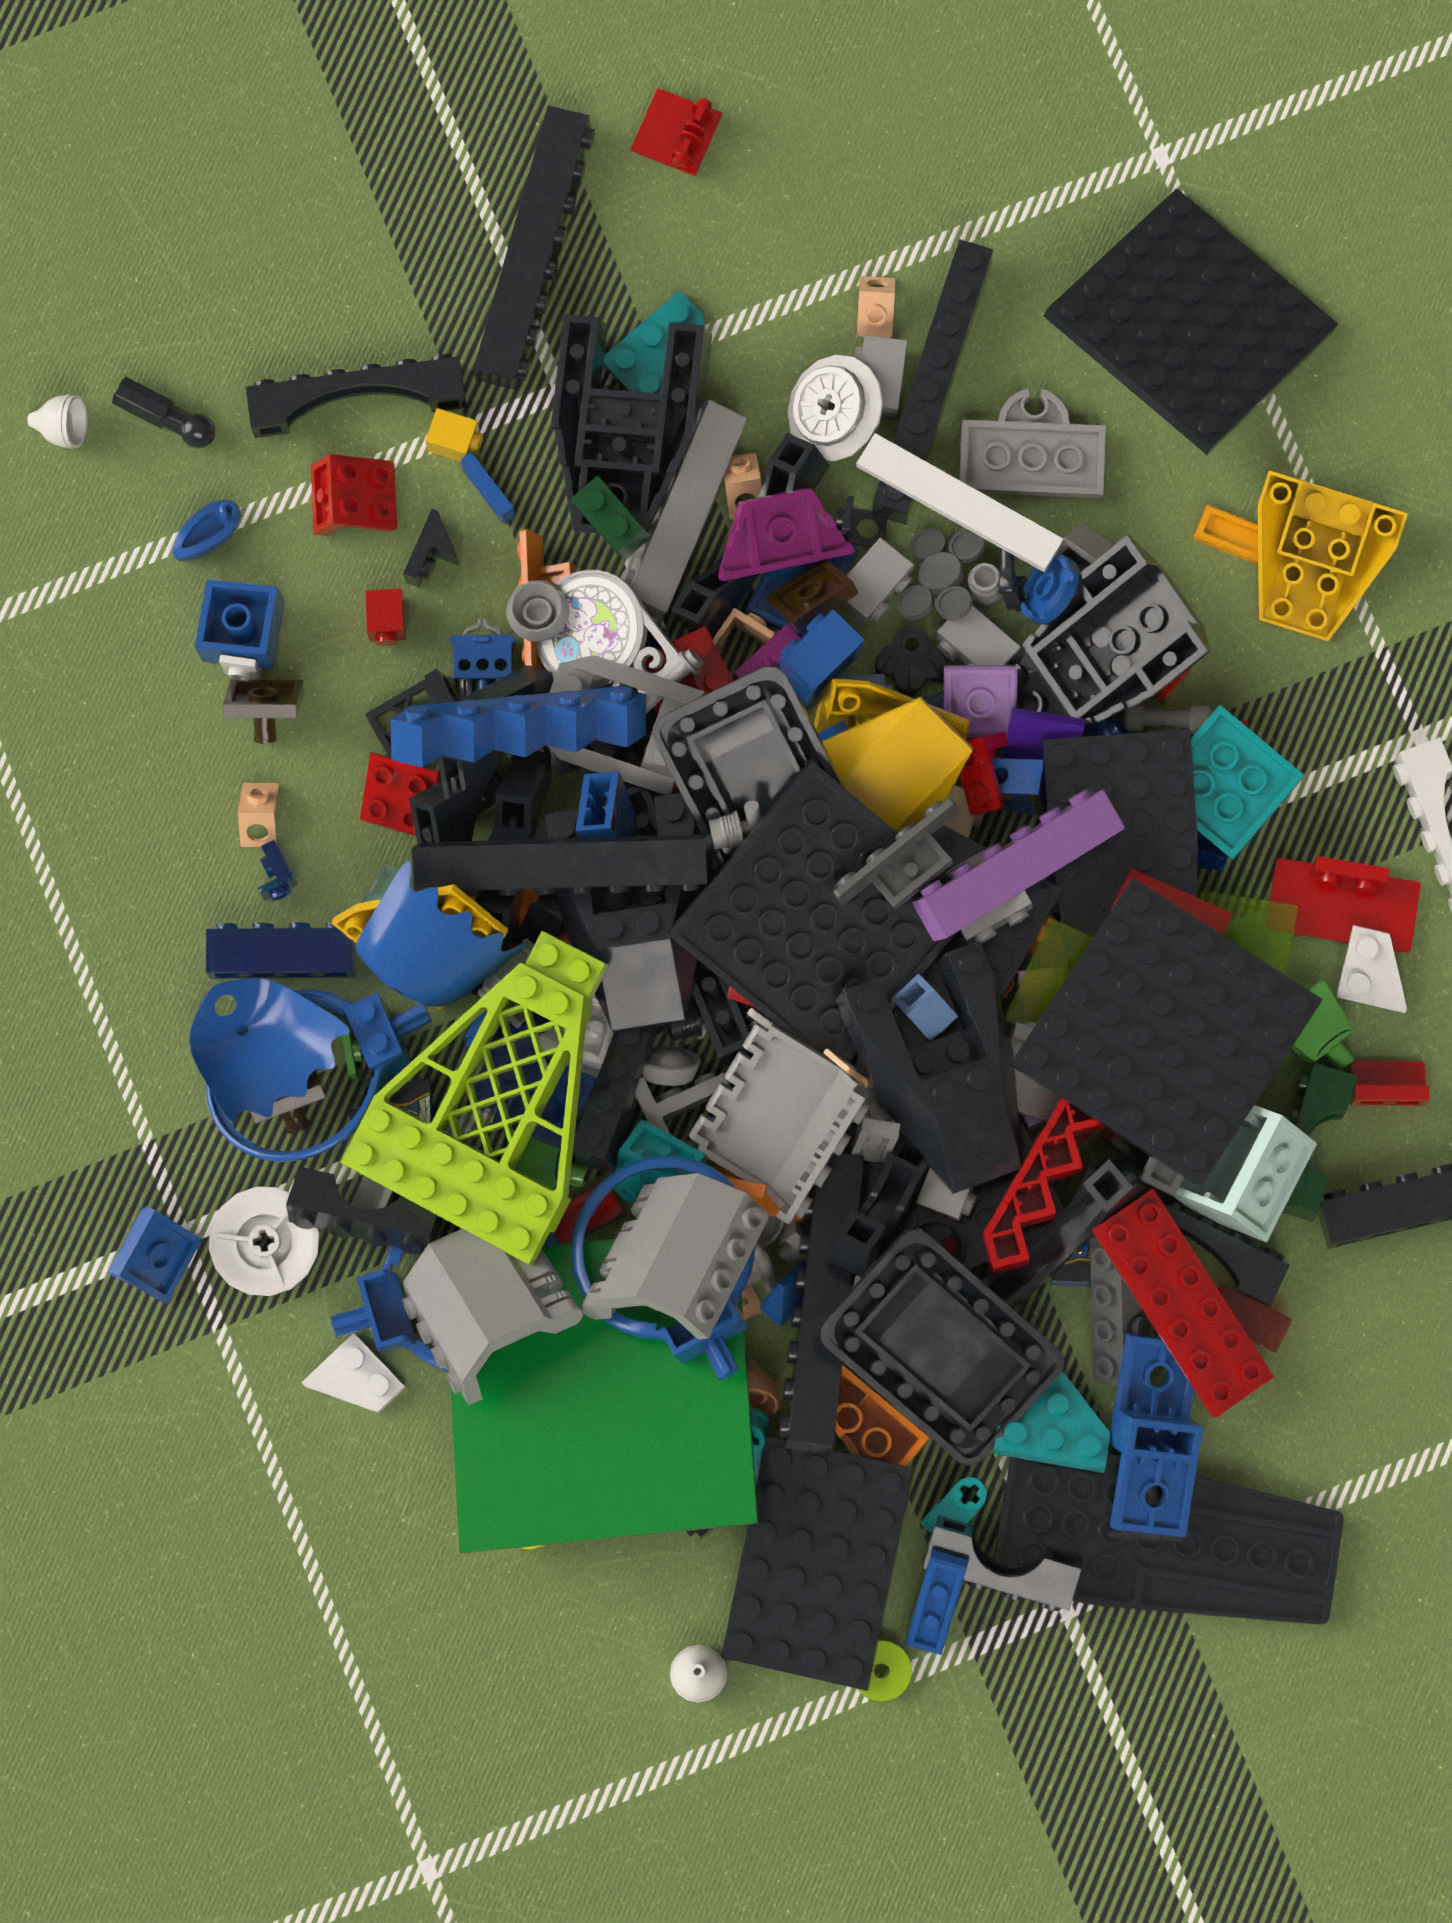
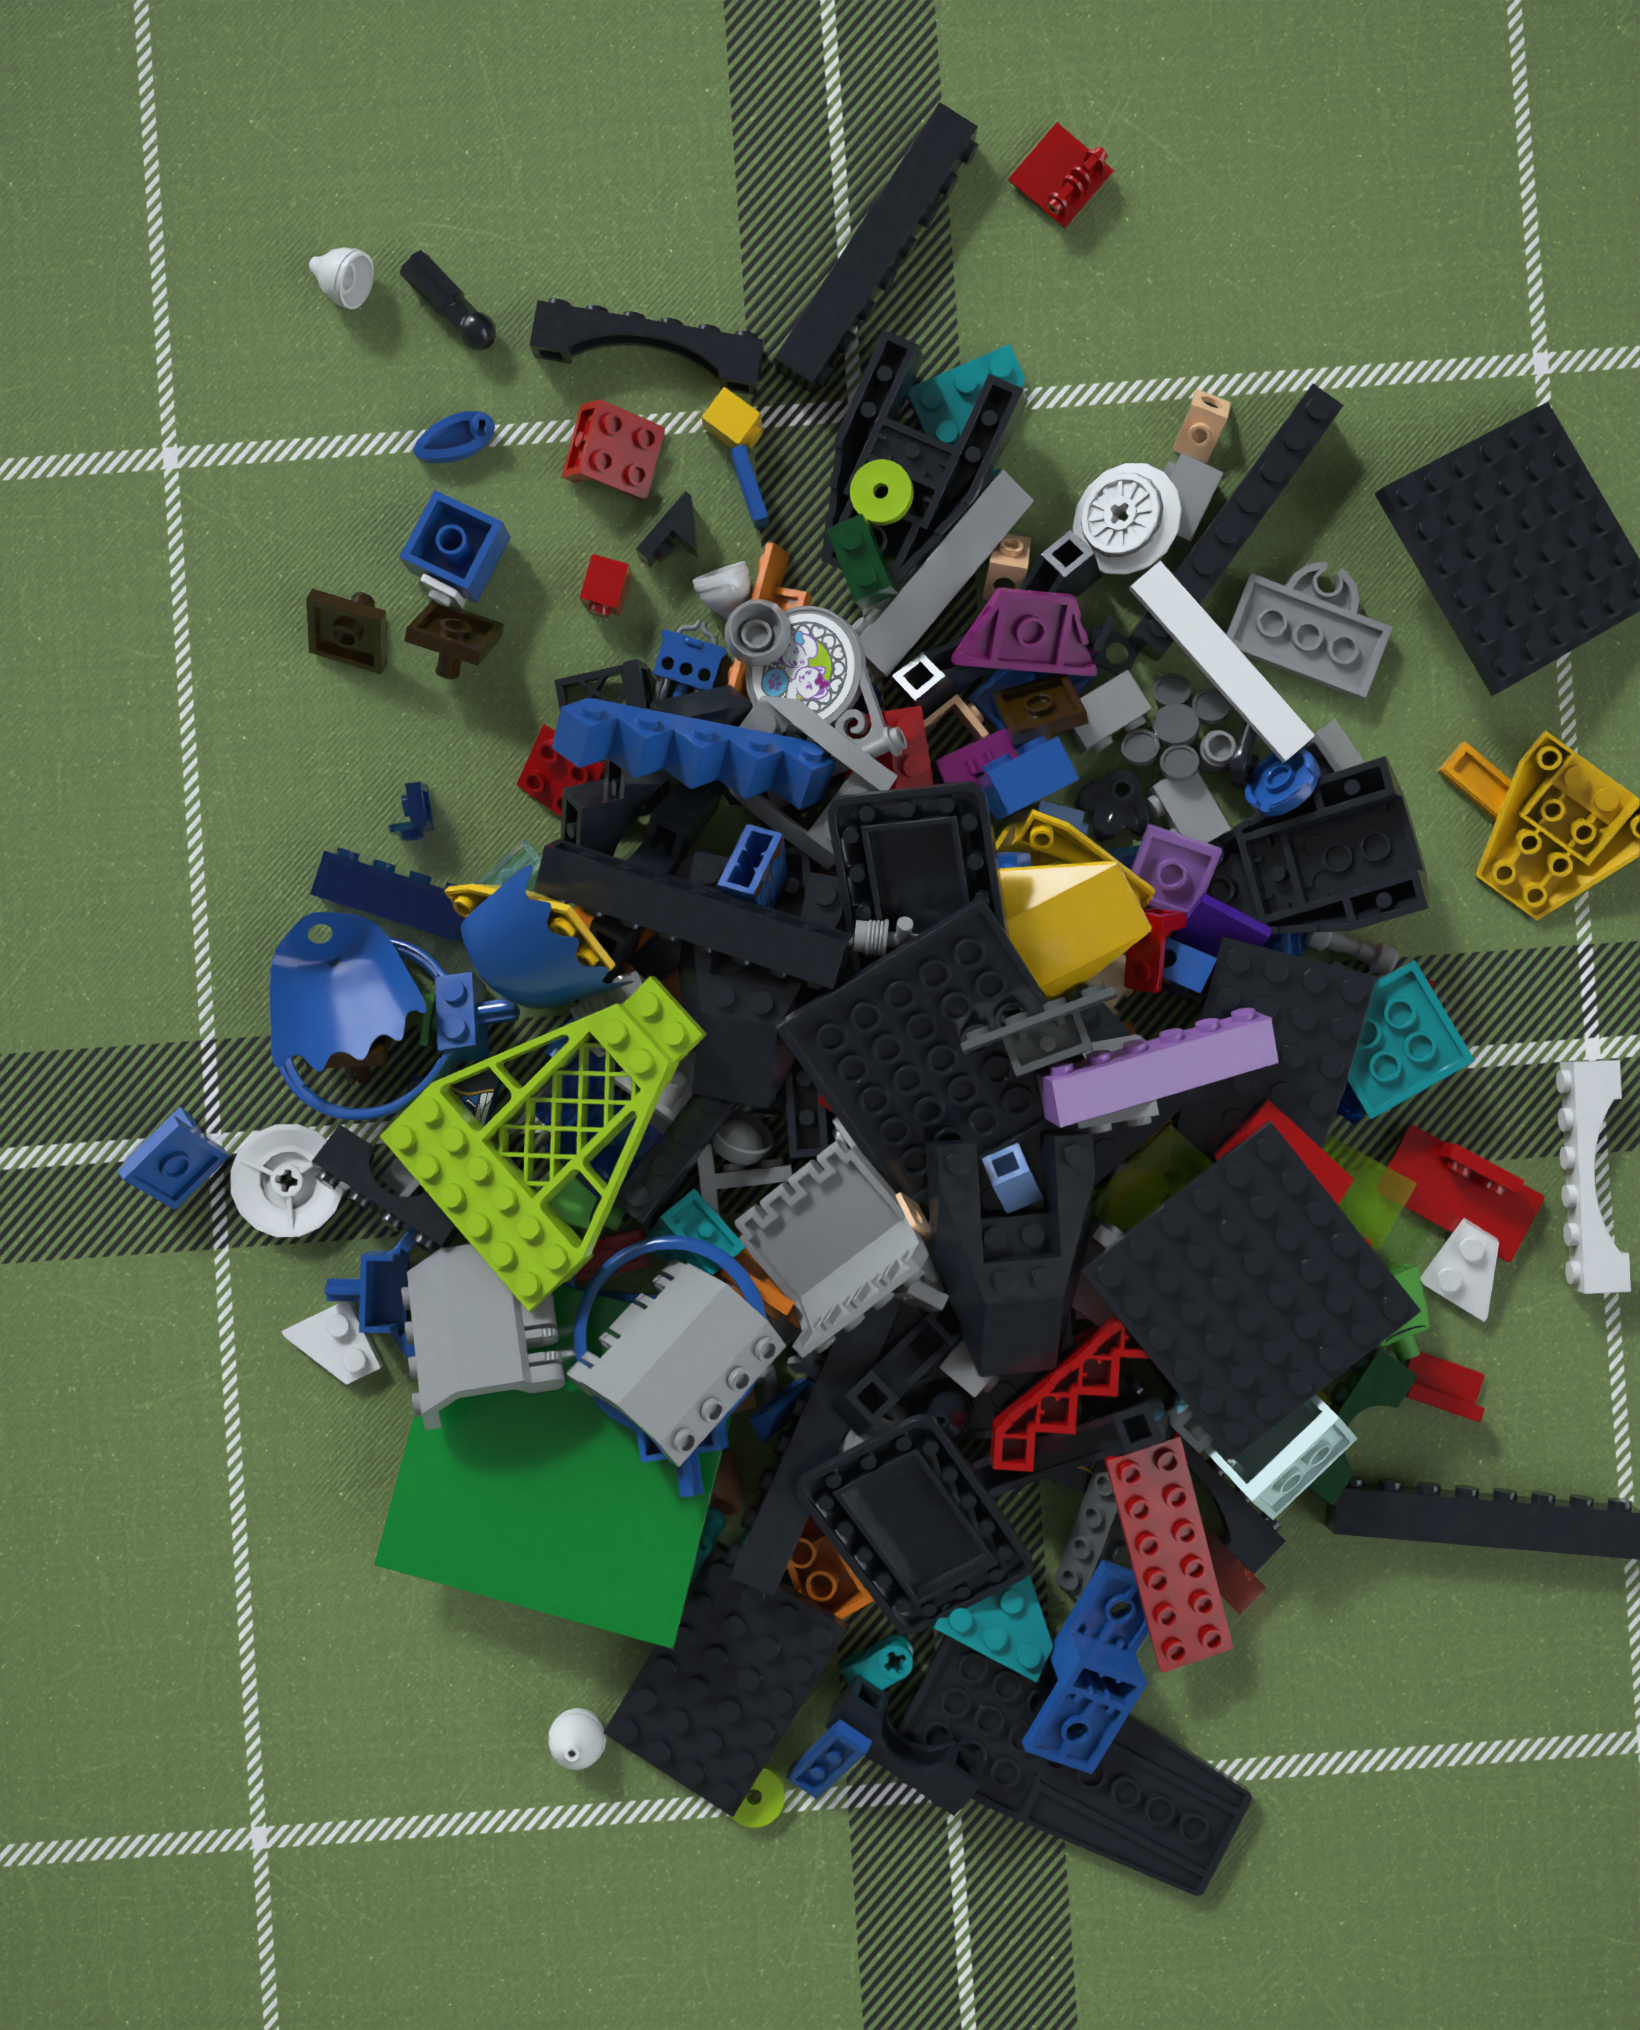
camera: 15 degrees right, 10 degrees up
light nougat bracket [238,783,279,848] -> none
none -> dark brown tile [306,588,387,674]
none -> white helmet [693,561,751,620]
none -> lime piece [850,459,914,525]

